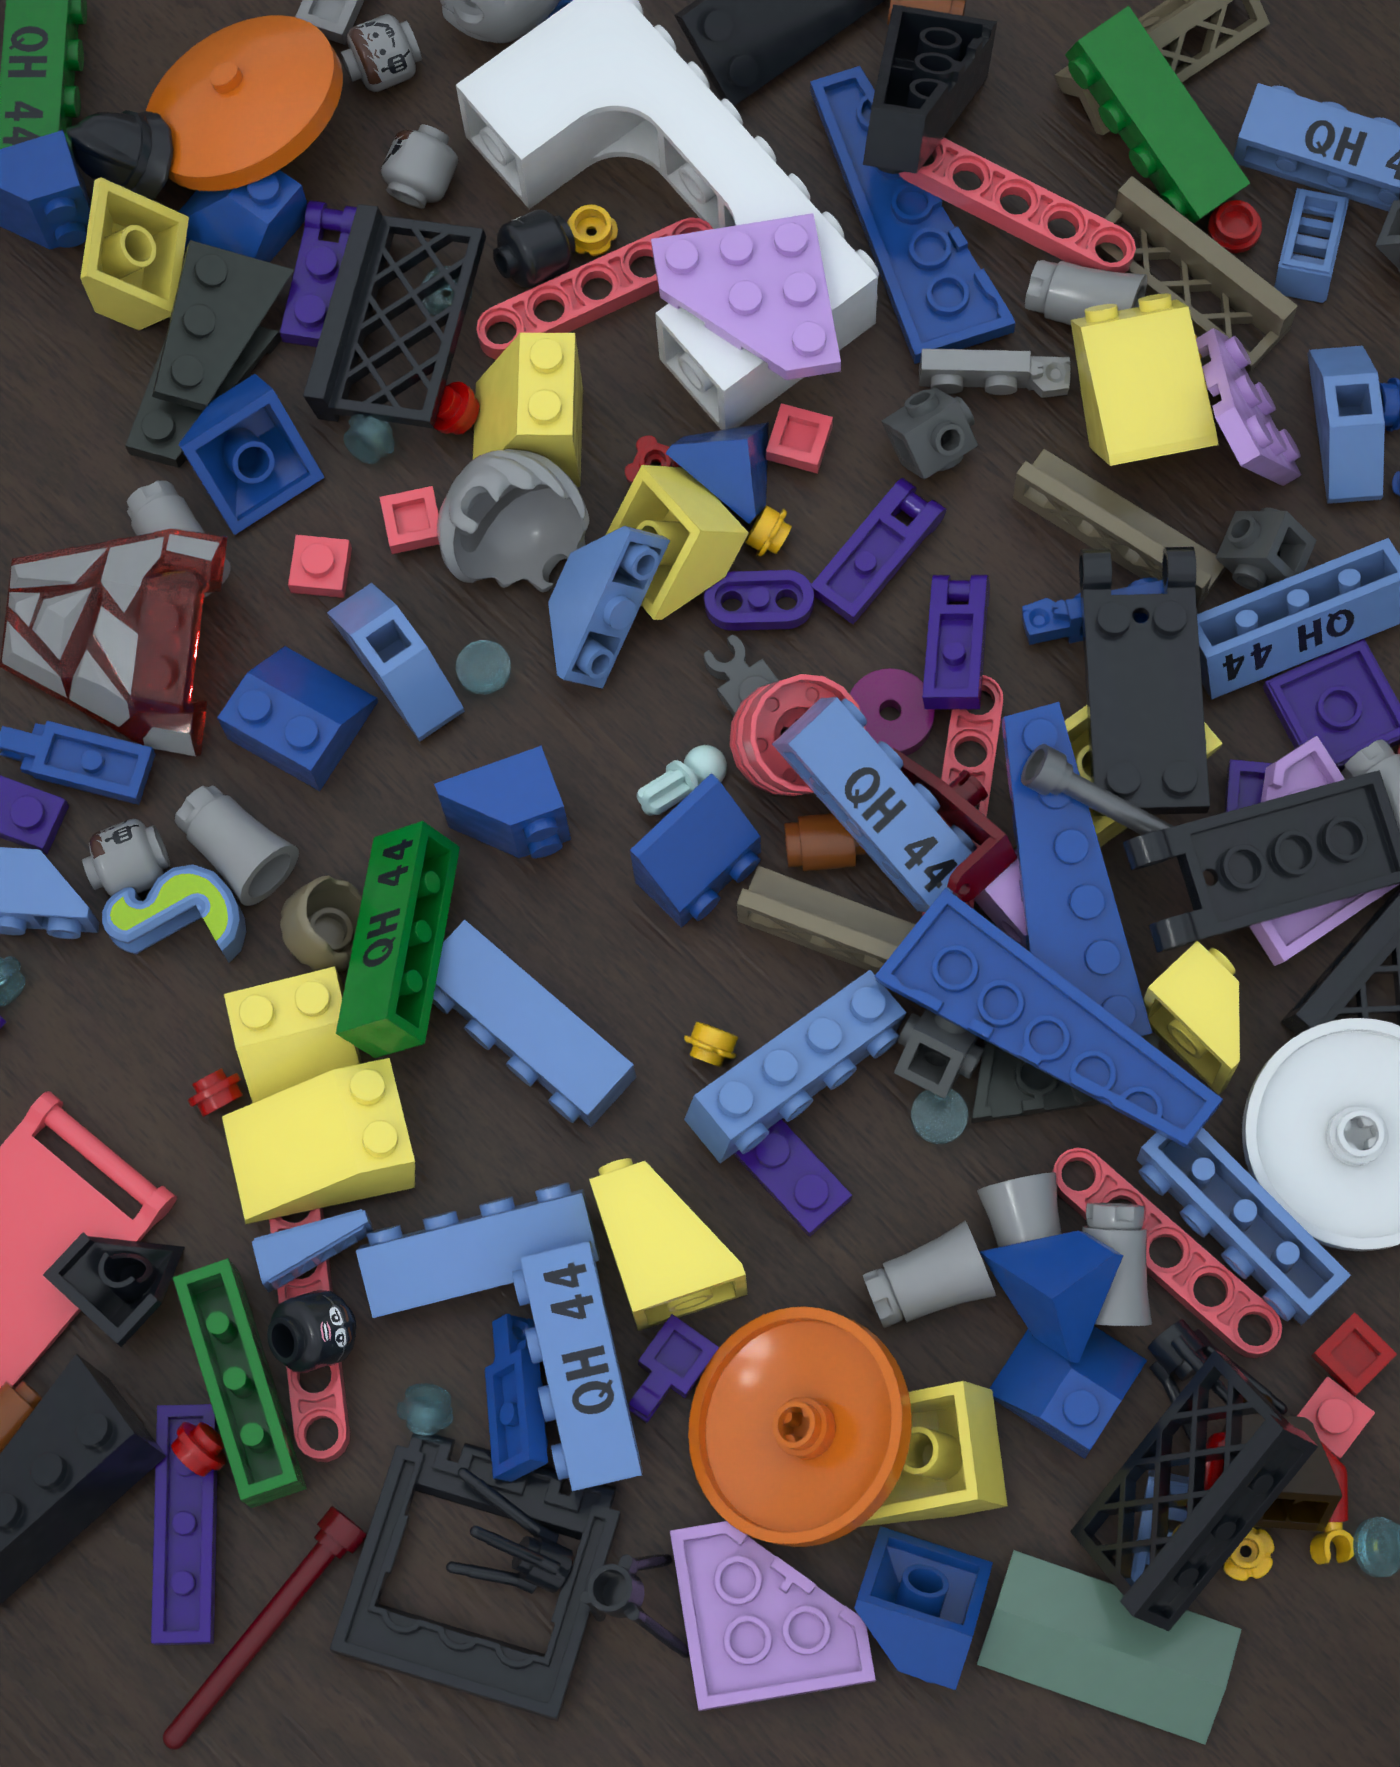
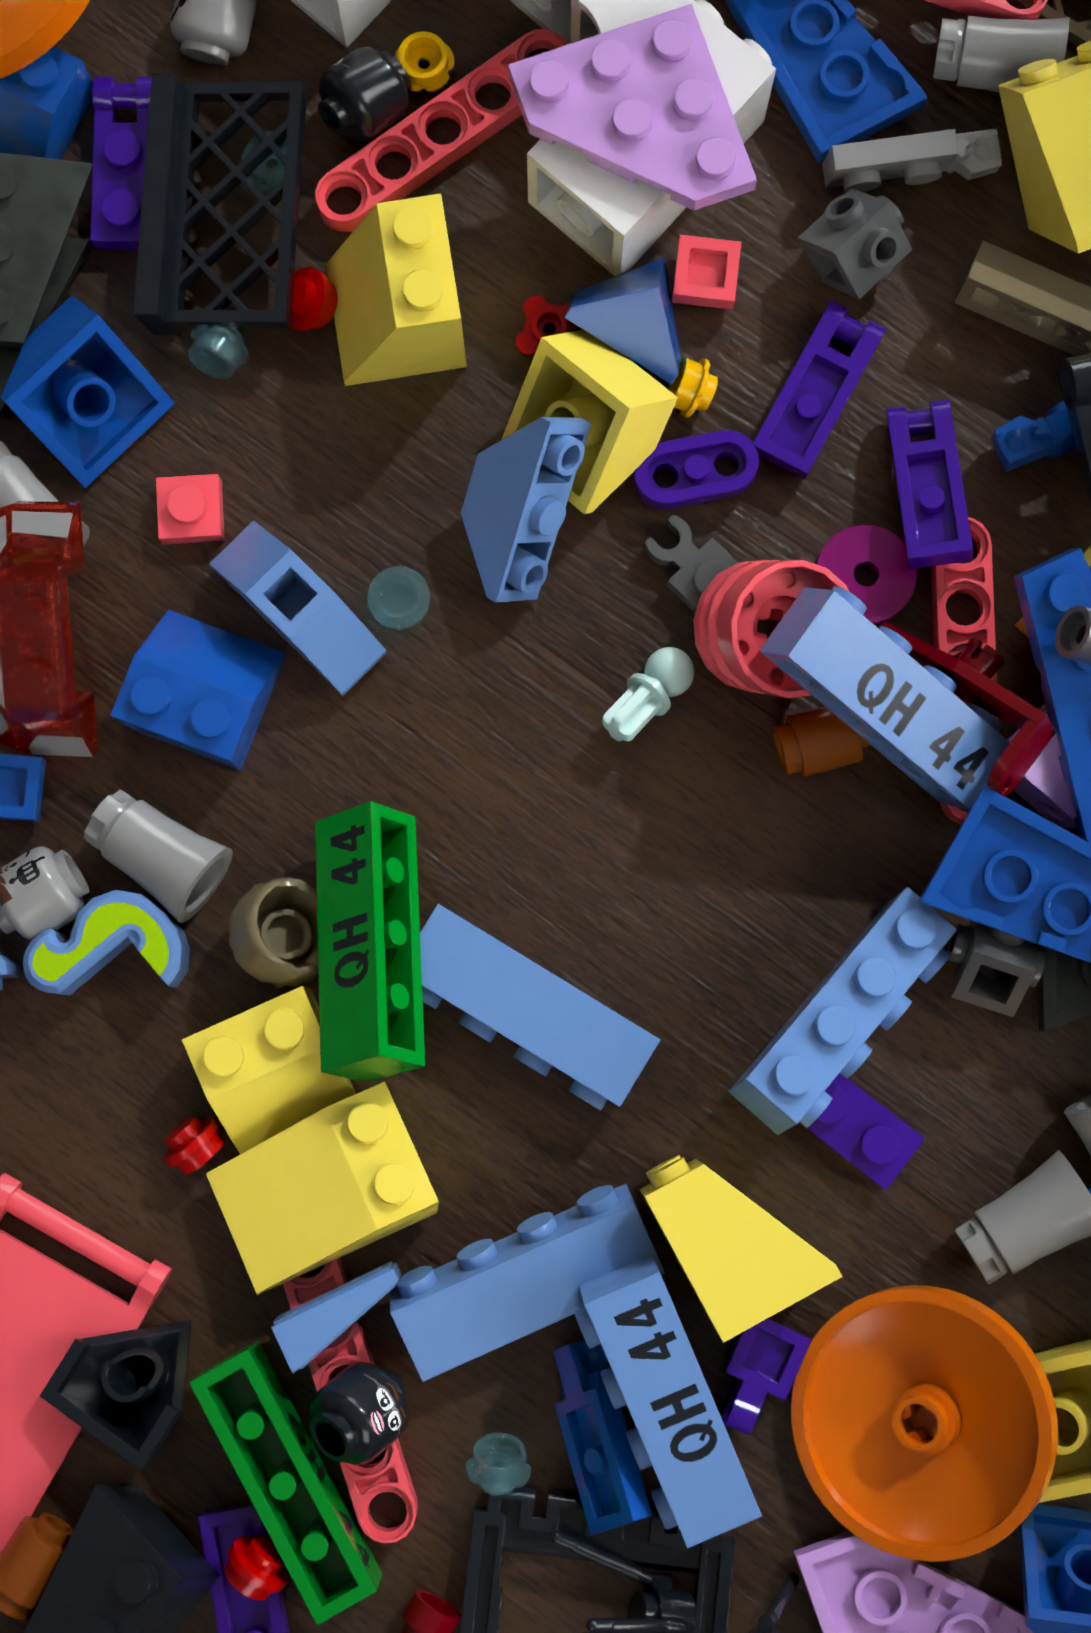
camera: 15 degrees left, 10 degrees up
coral plate [379,486,439,554] -> none
blue slope [434,746,571,858] -> none
light grey piece [437,449,590,593] -> none
blue slope [630,773,761,928] -> none
yellow plate [684,1021,739,1067] -> none
dark tan fence [737,866,916,973] -> none
clear light blue plate [911,1089,968,1144] -> none

